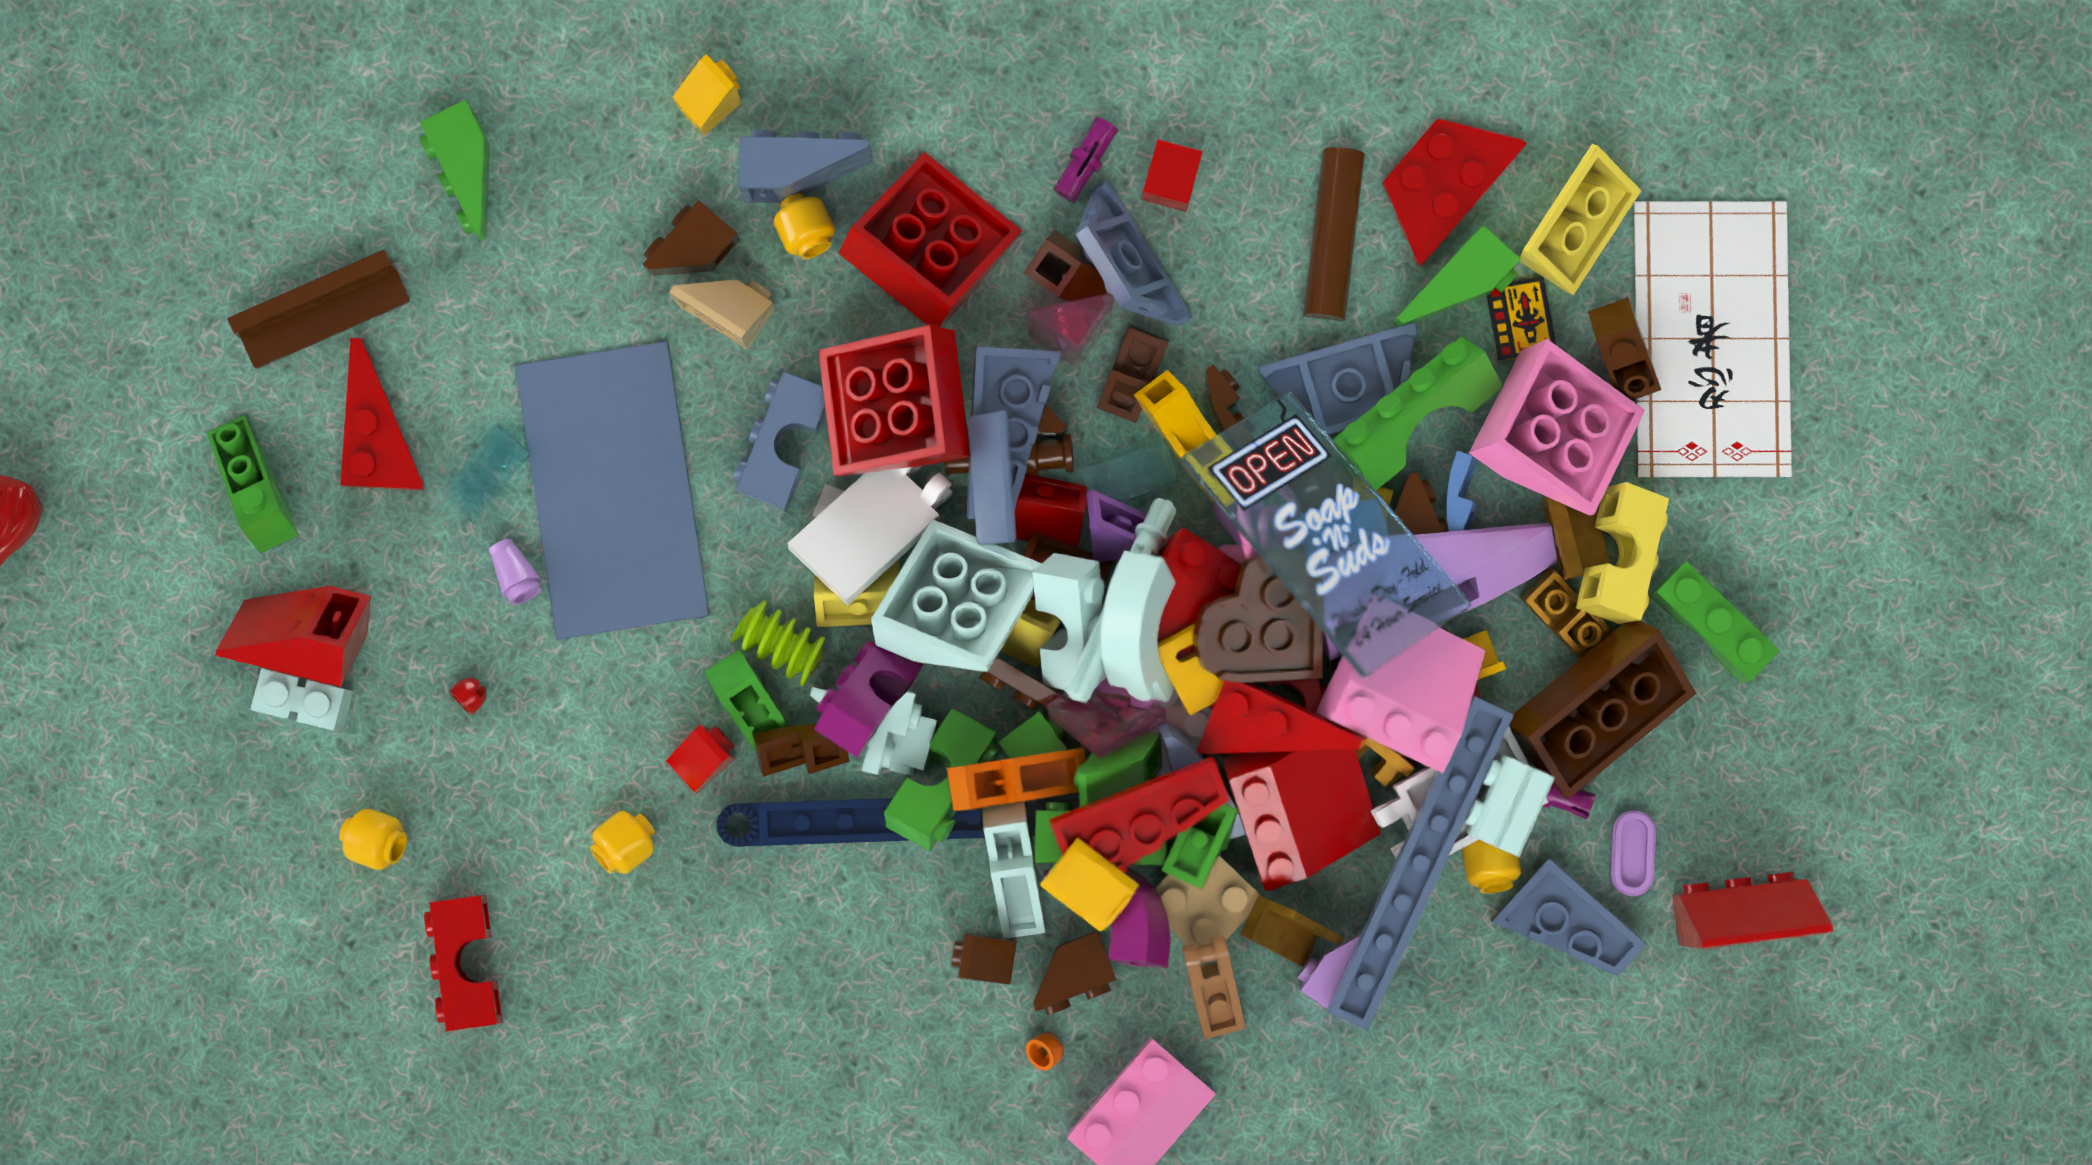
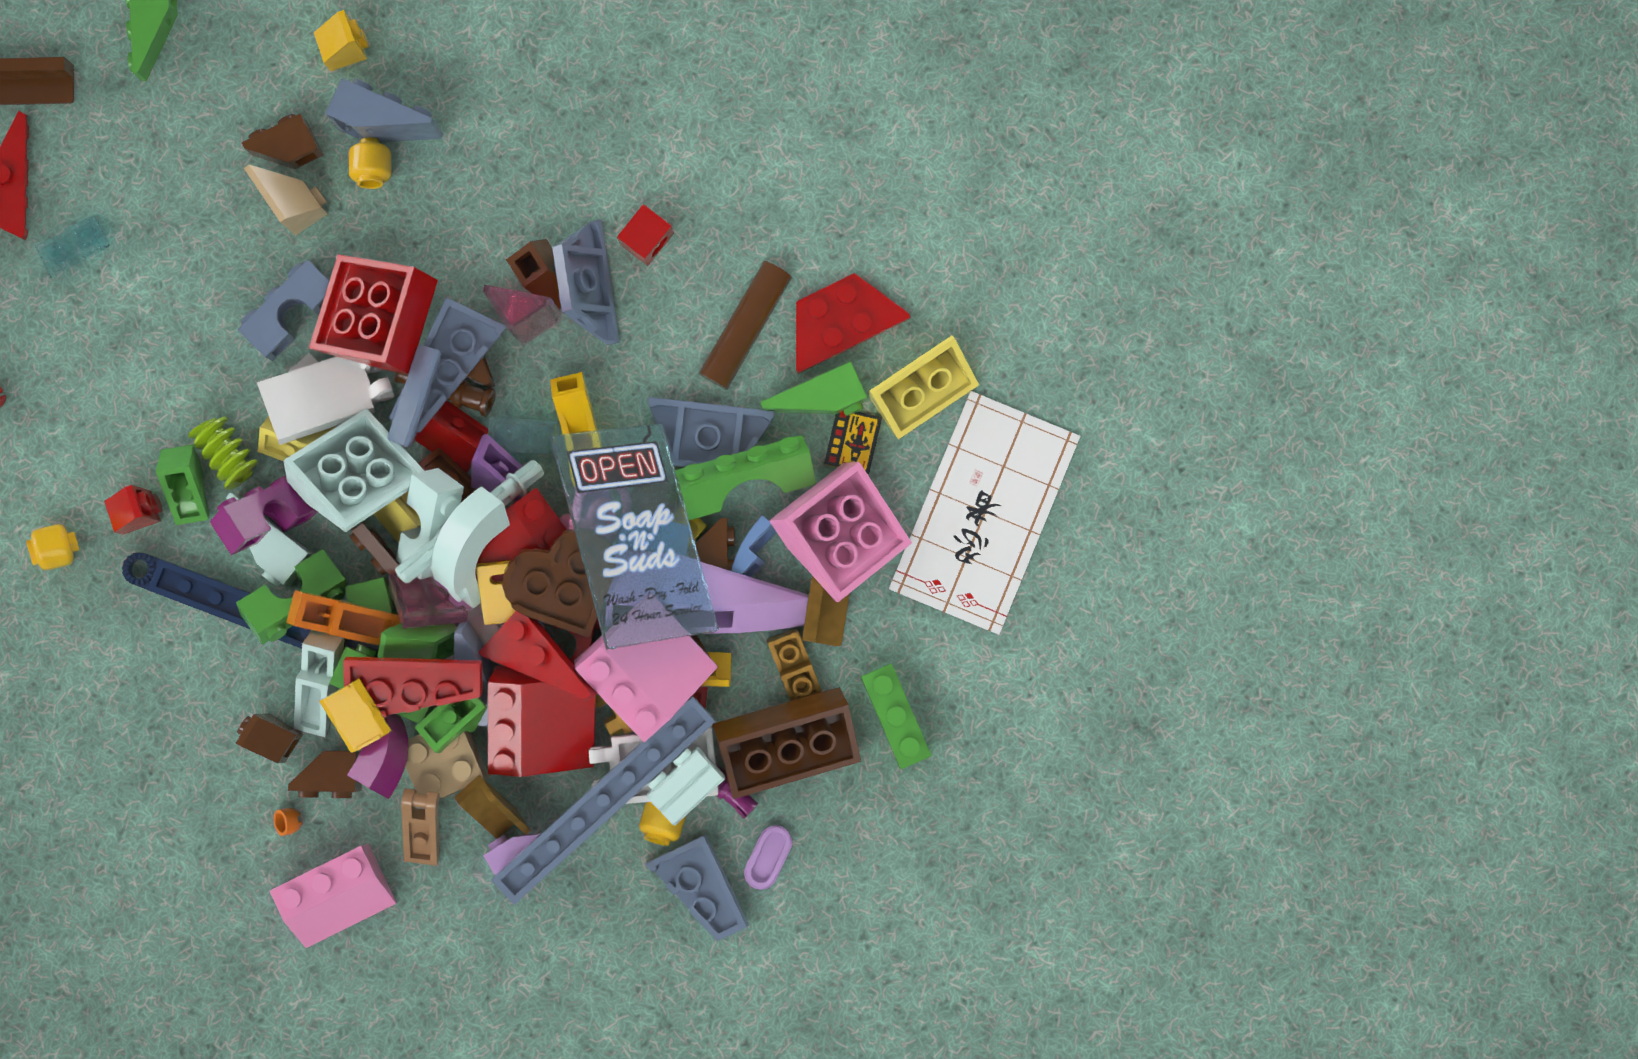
camera: 25 degrees right, 0 degrees up
lavender cone [489,539,542,605] -> none
sand blue piece [515,341,710,641] -> none
reddish brown slope [752,724,849,777] -> none
red slope [838,152,1022,327] -> none
light aqua slope [861,692,922,775] -> none
magenta pin [1053,117,1119,203] -> none
reddish brown slope [1097,324,1169,423] -> none
reddish brown slope [1205,365,1254,451] -> none
light yellow arch [1576,482,1669,624] -> none
reddish brown slope [1588,297,1661,400] -> none
red slope [1672,872,1833,949] -> none

